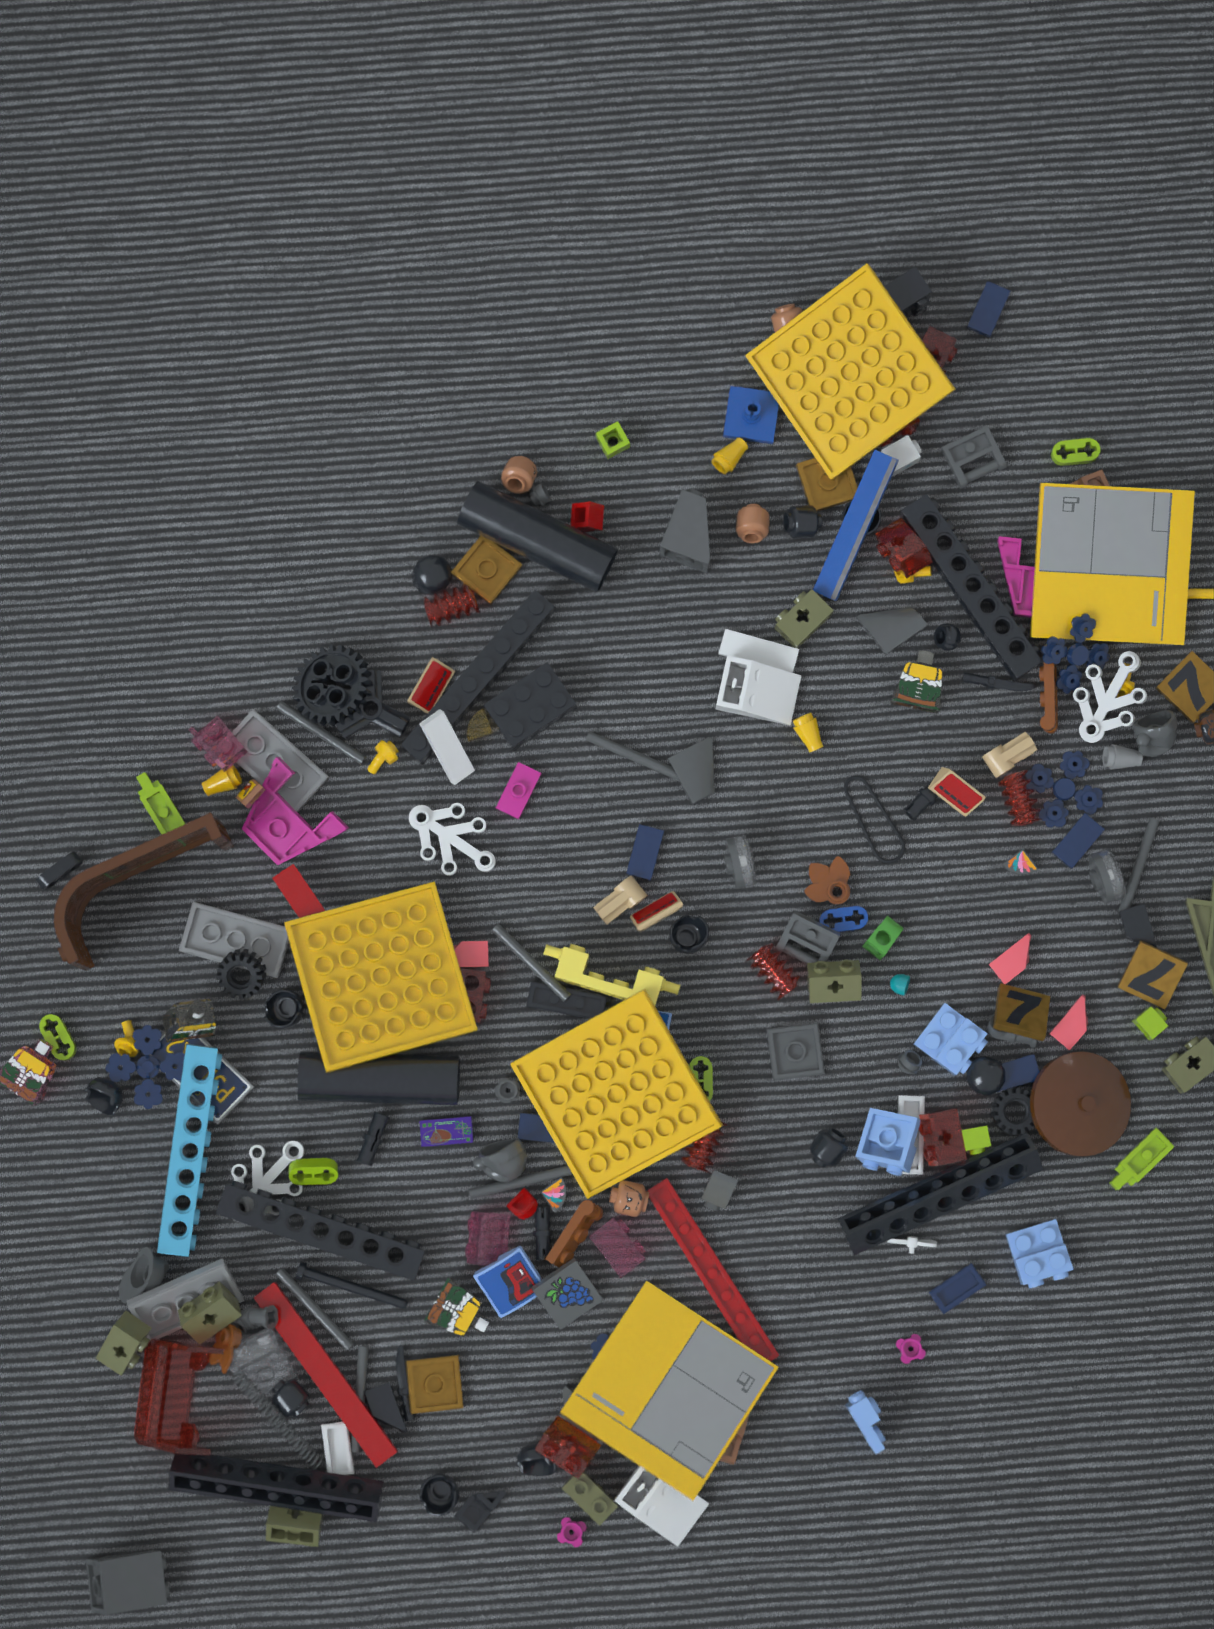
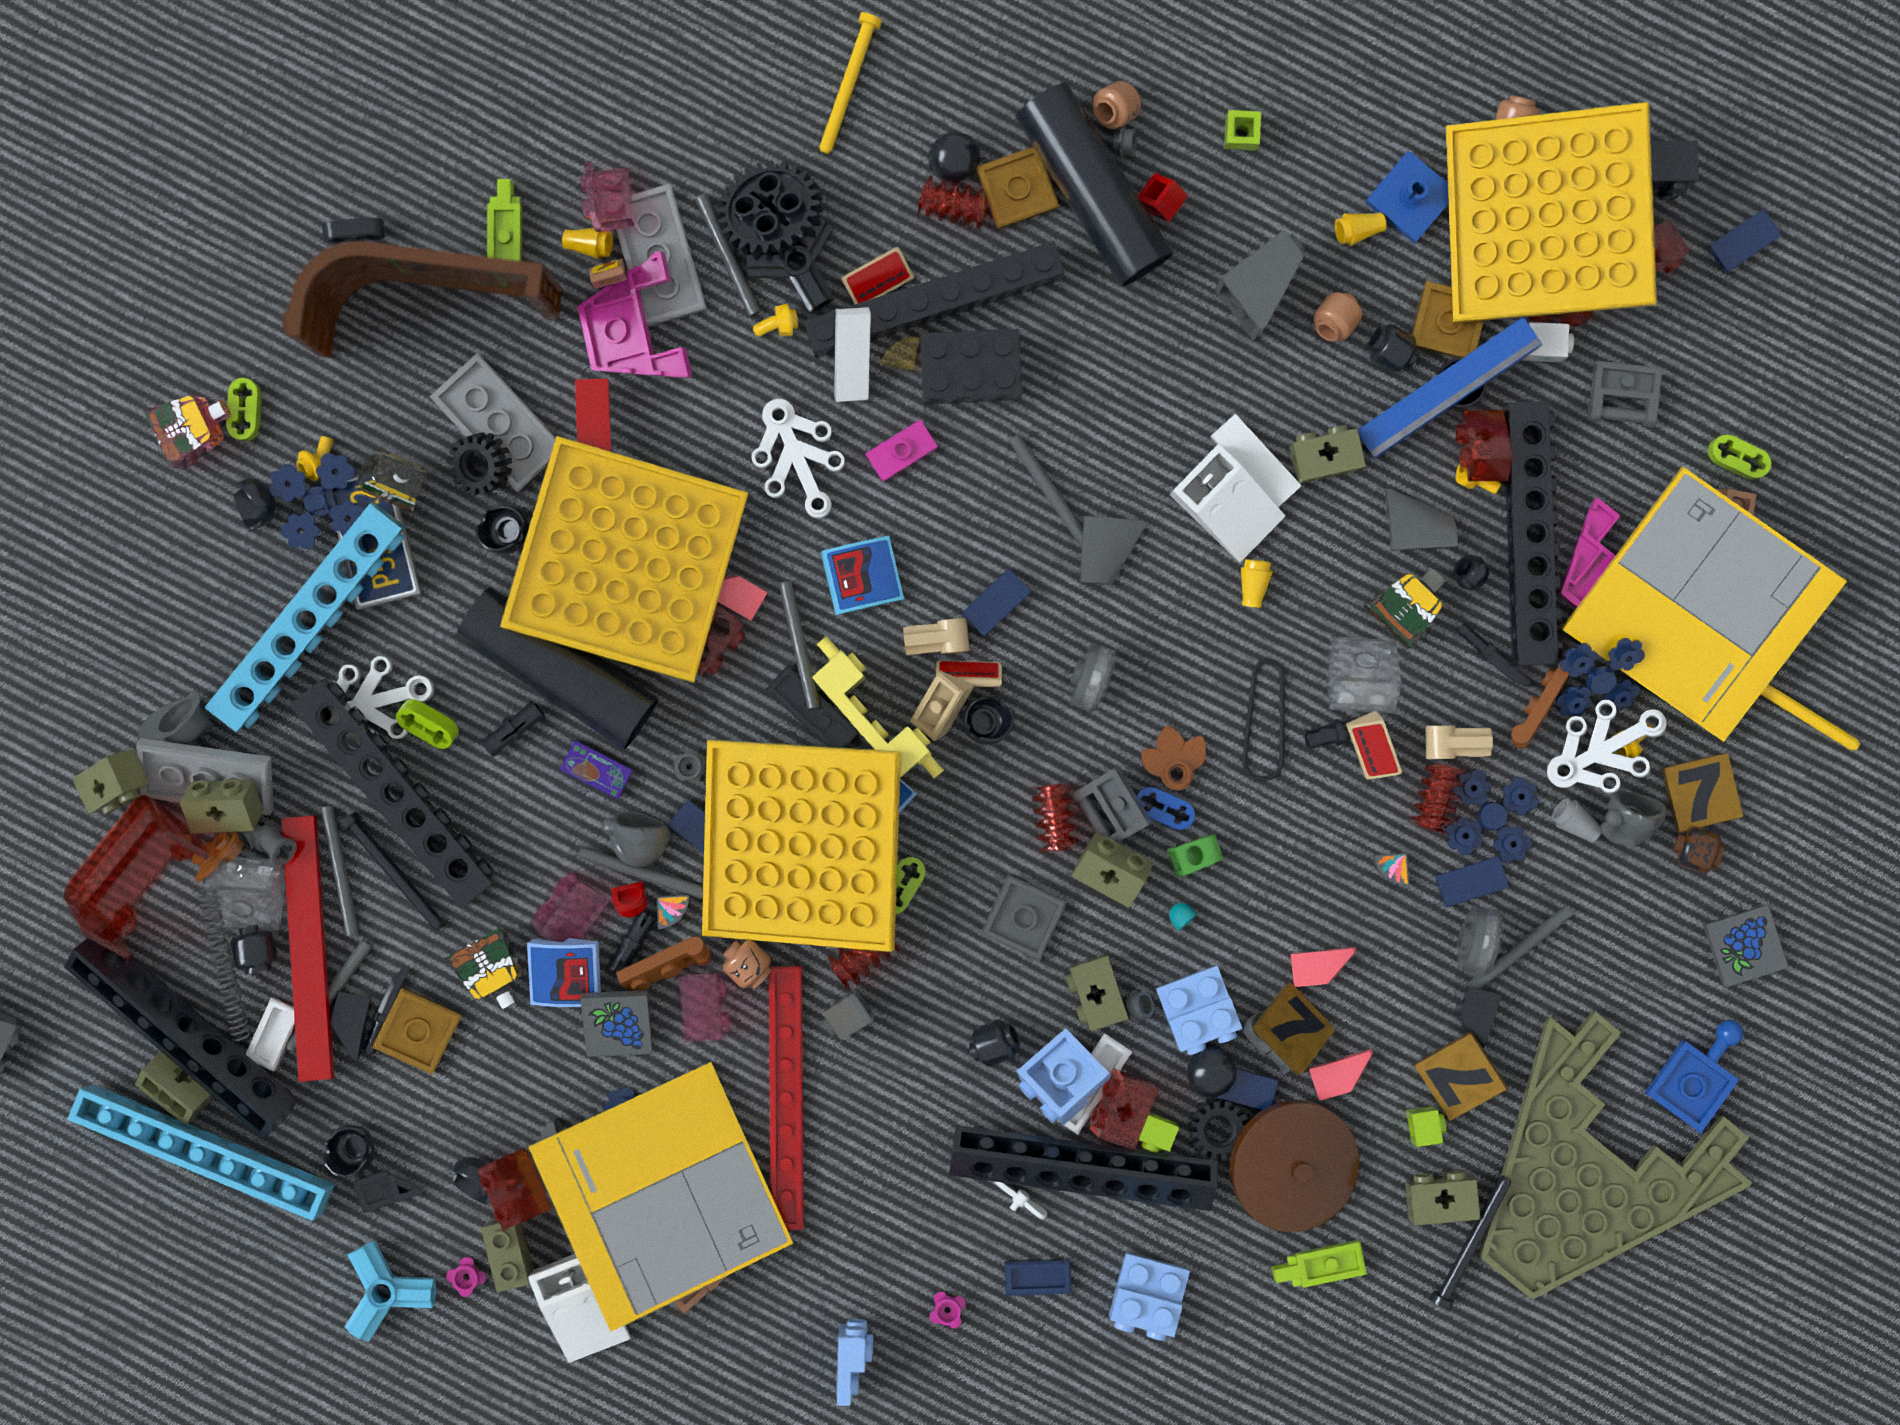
camera: 30 degrees right, 5 degrees up
none -> medium azure brick [67,1084,335,1221]
none -> medium azure piece [345,1240,436,1342]
none -> yellow bar [820,12,882,154]
none -> slope [821,536,904,615]
none -> tan slope [910,671,974,741]
none -> olive brick [1065,954,1128,1031]
none -> clear slope [1327,636,1402,714]

